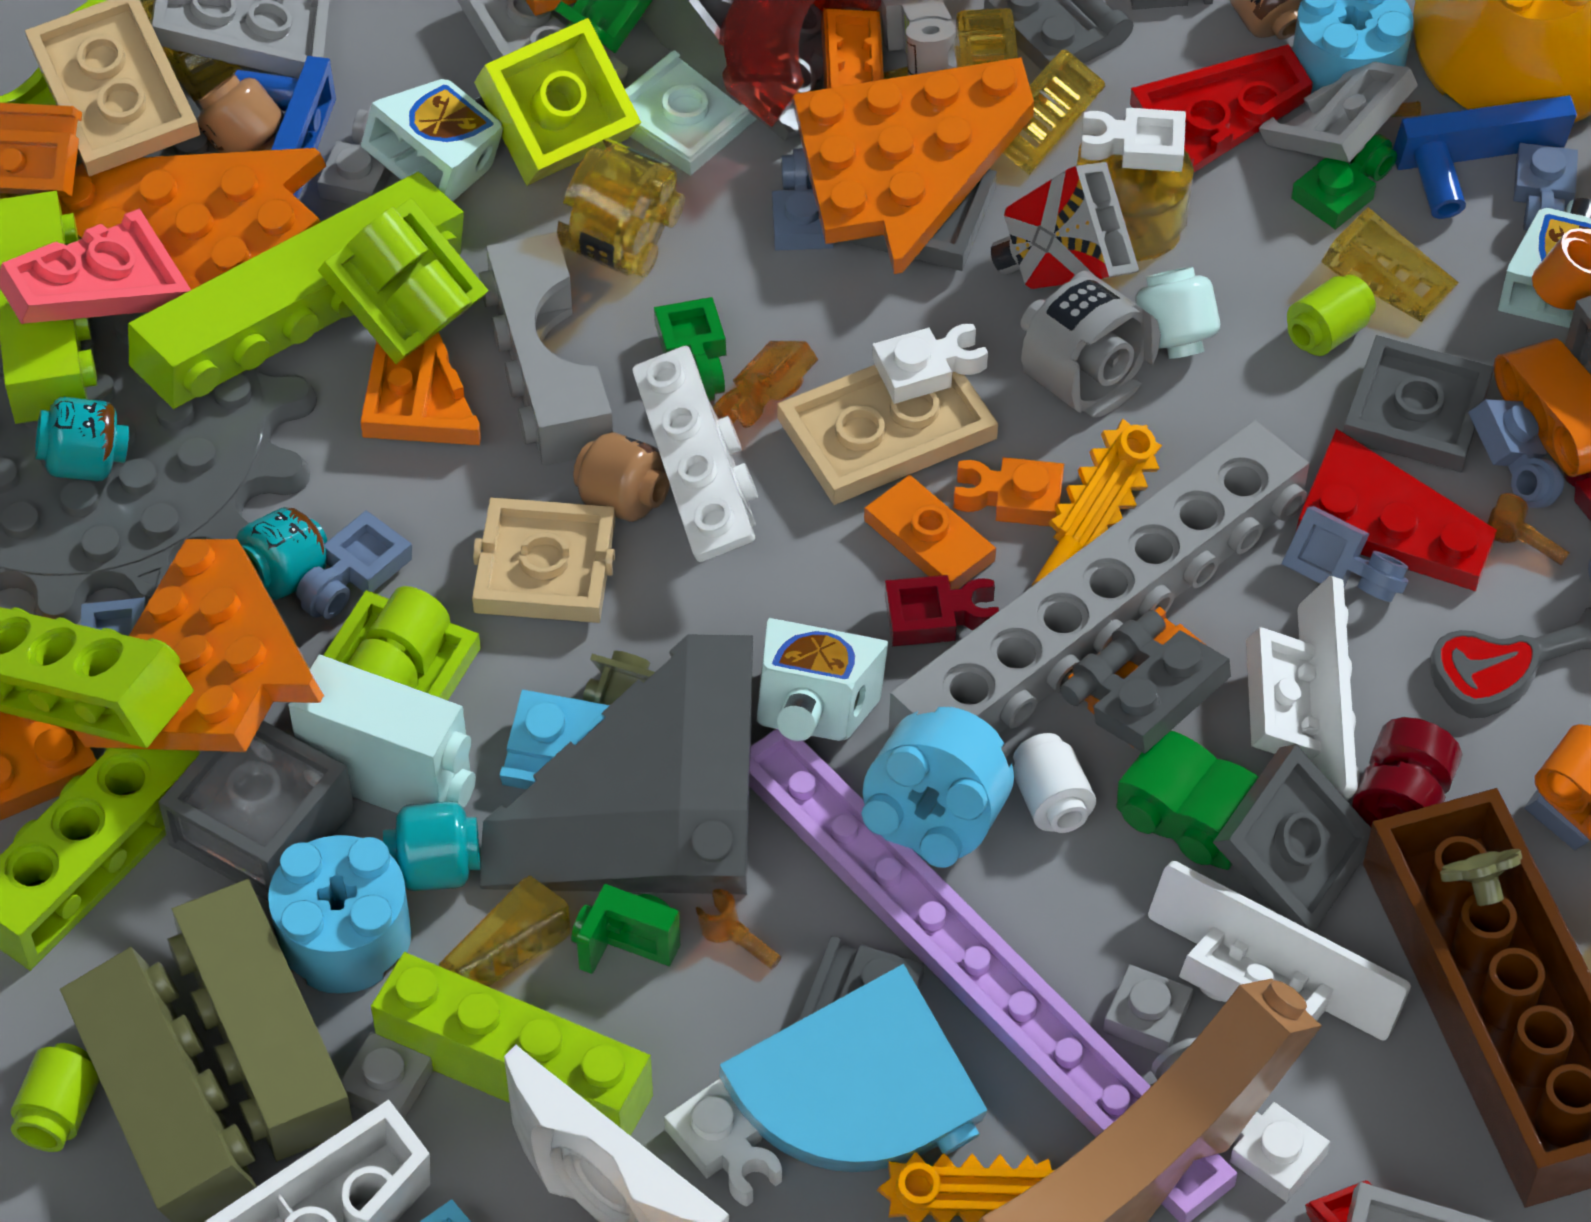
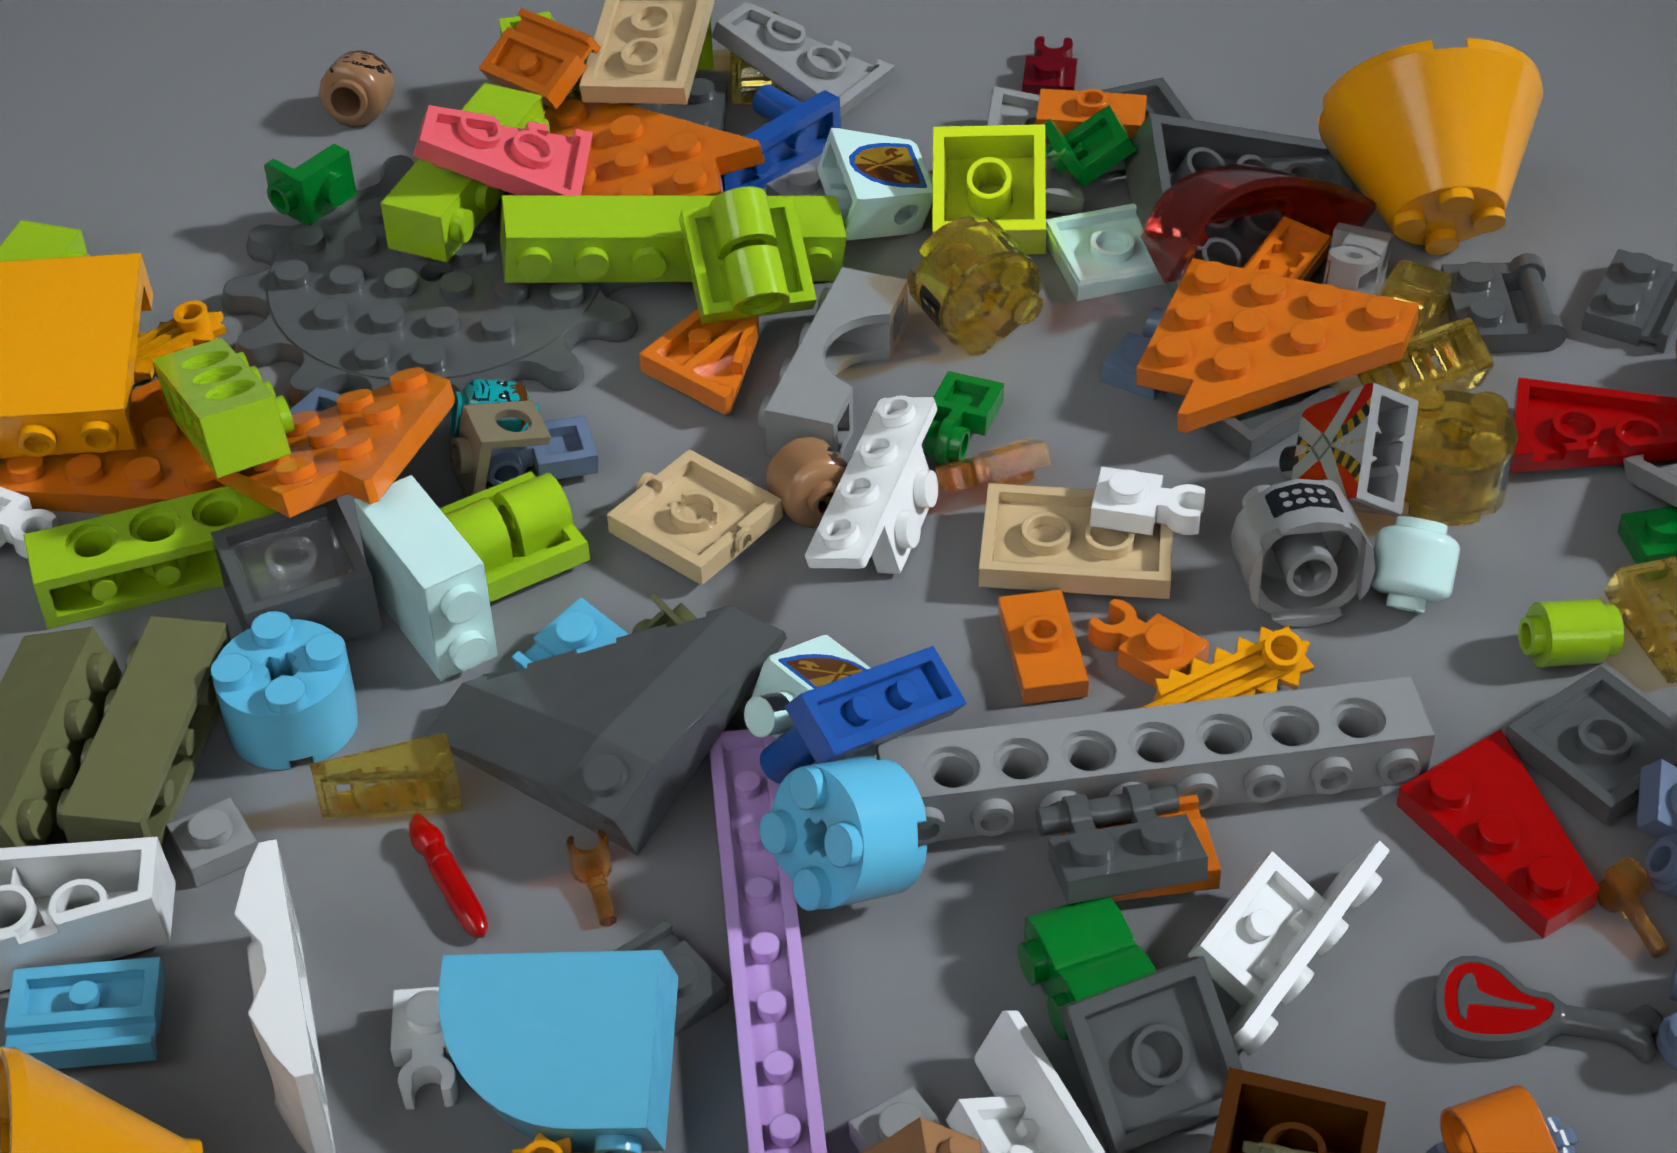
camera: 35 degrees right, 10 degrees down
teal head [35,397,129,482] -> none
medium nougat head [197,74,284,153] -> none
lime brick [371,952,653,1136] -> none
teal head [383,802,480,891] -> none
green bracket [571,884,681,974] -> none
dark red plate [885,575,999,647] -> none
white brick [1013,733,1096,833] -> none
white plate [1081,108,1186,172] -> none
sand blue plate [1281,506,1409,602] -> none
dark red wheel [1352,717,1463,827] -> none
none -> red piece [409,814,488,938]
none -> dark tan bracket [450,400,551,497]
none -> blue piece [760,646,967,784]

